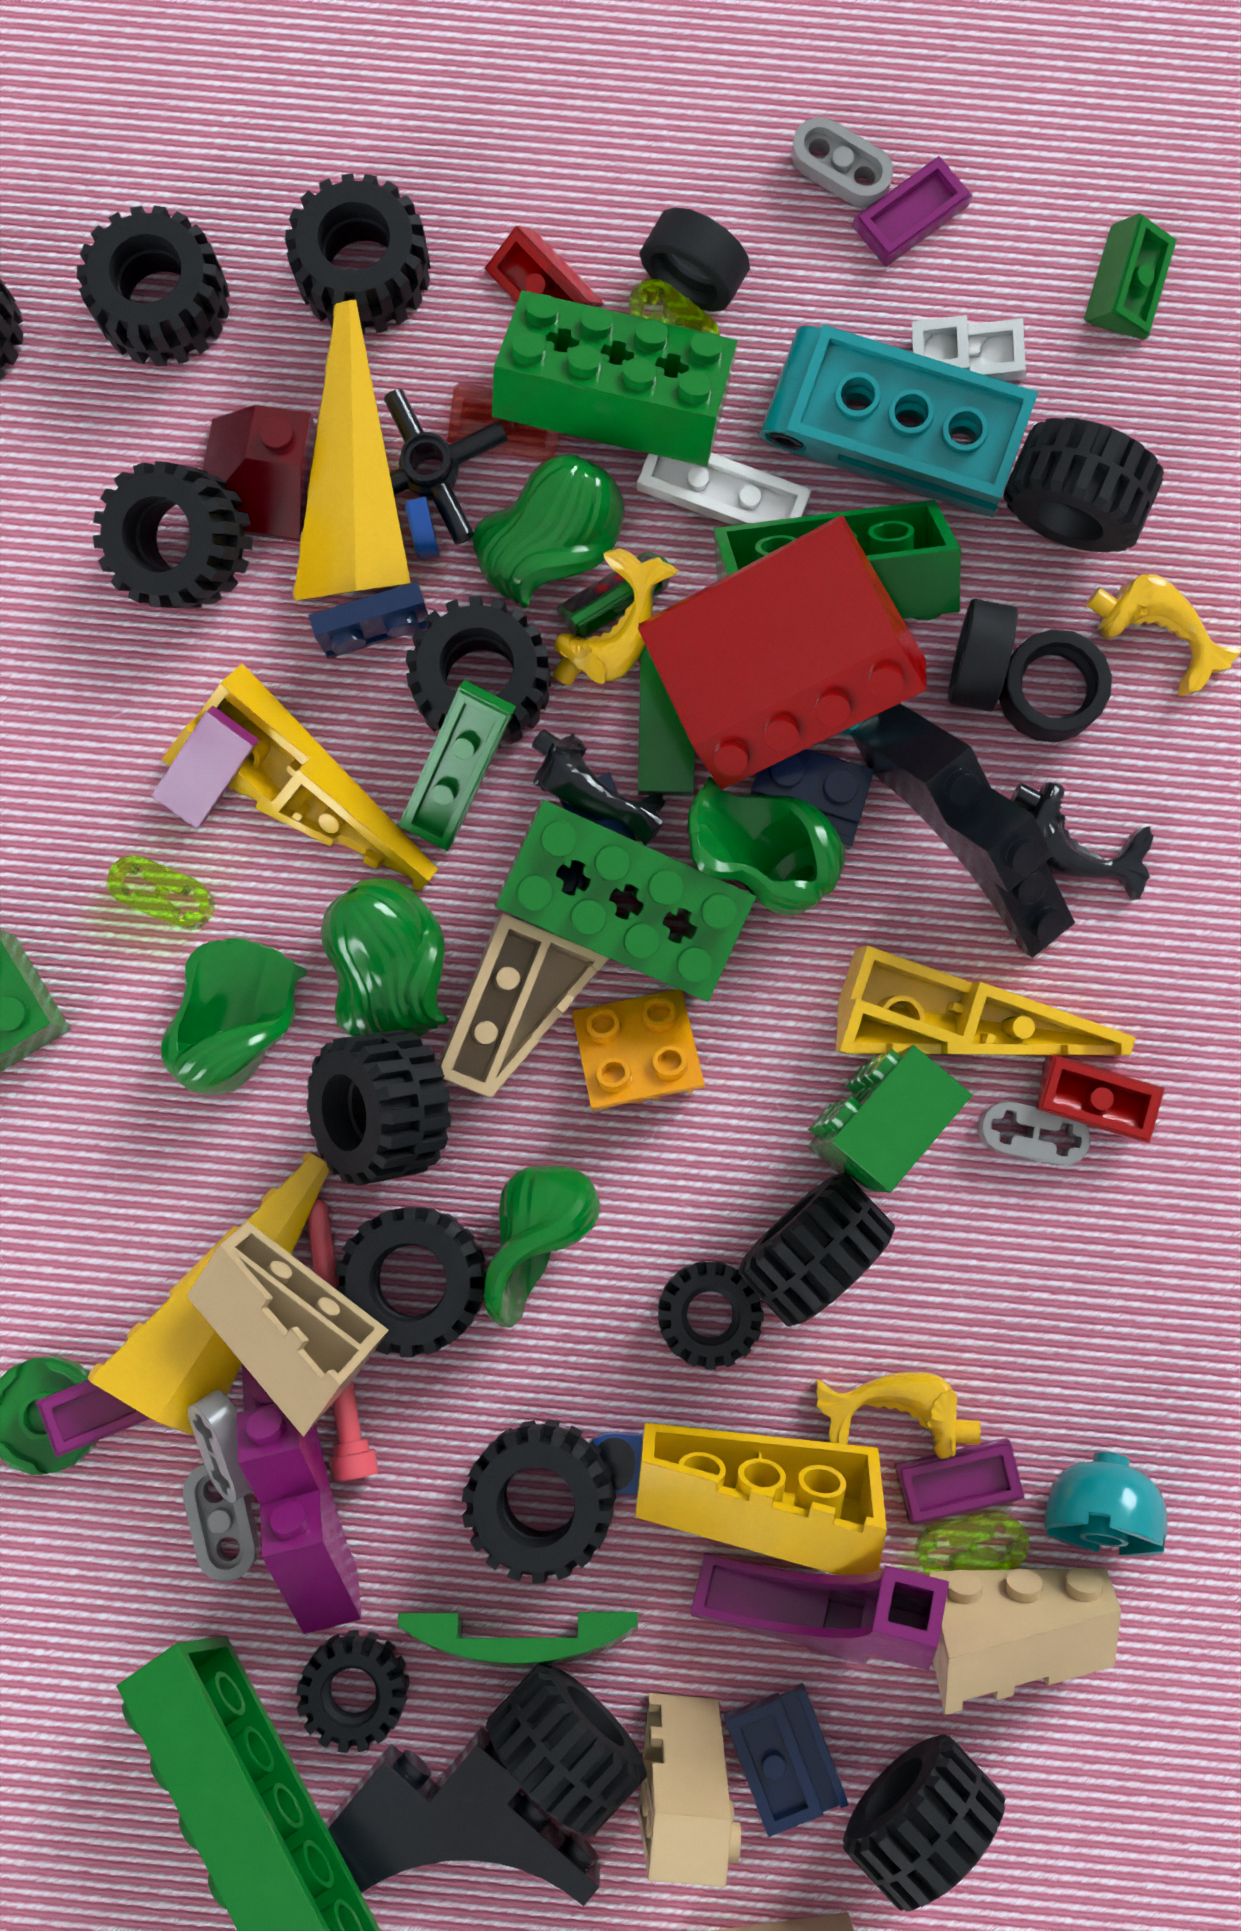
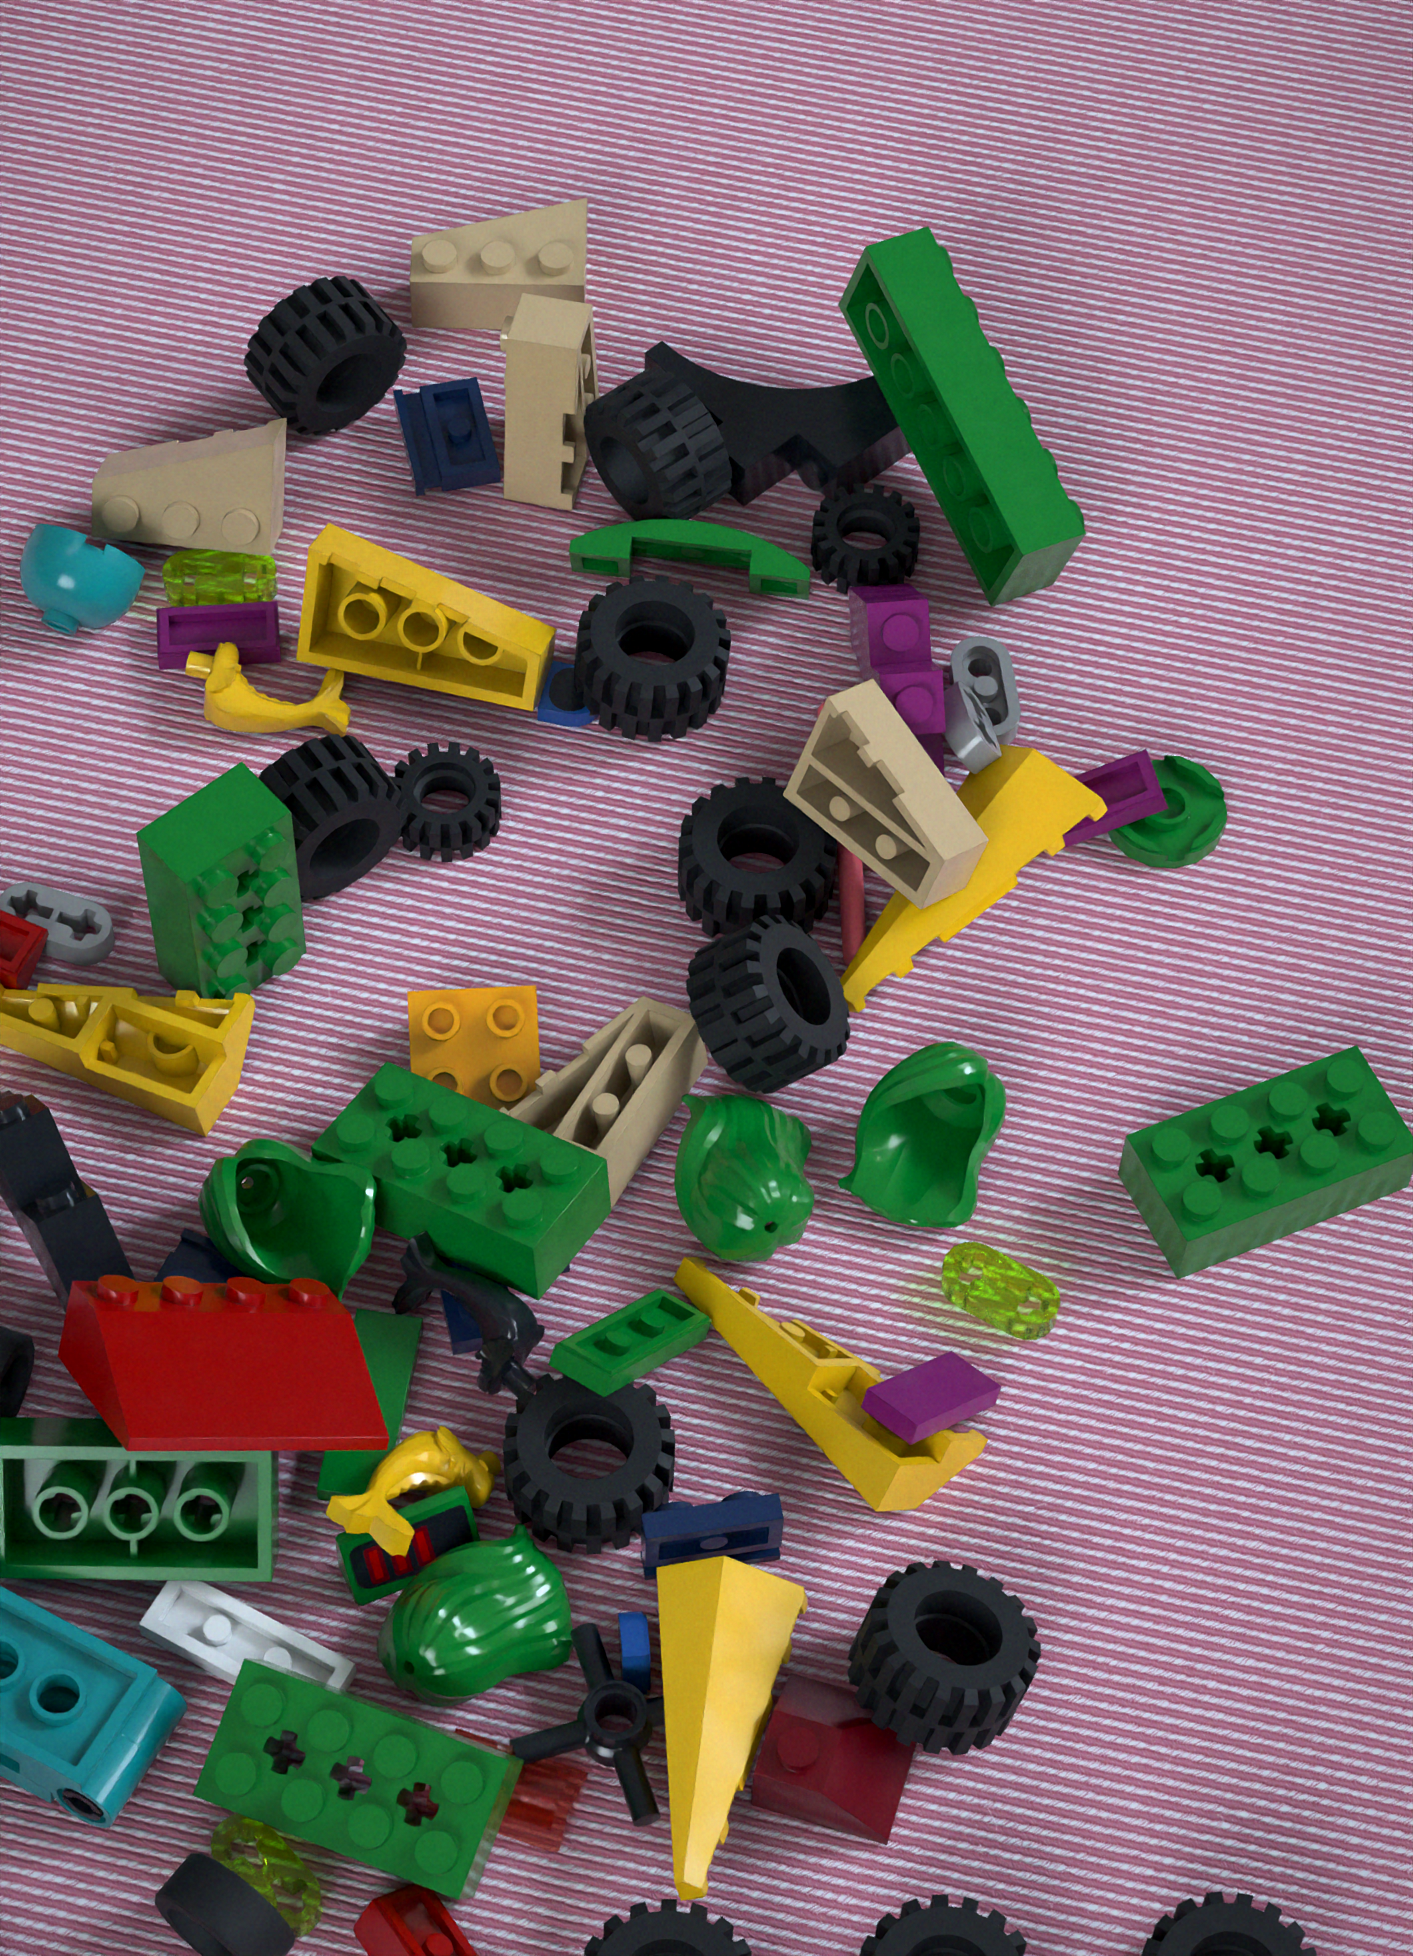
camera: 175 degrees left, 25 degrees down
green piece [484,1166,600,1328] -> none
magenta arch [691,1553,949,1671] -> none

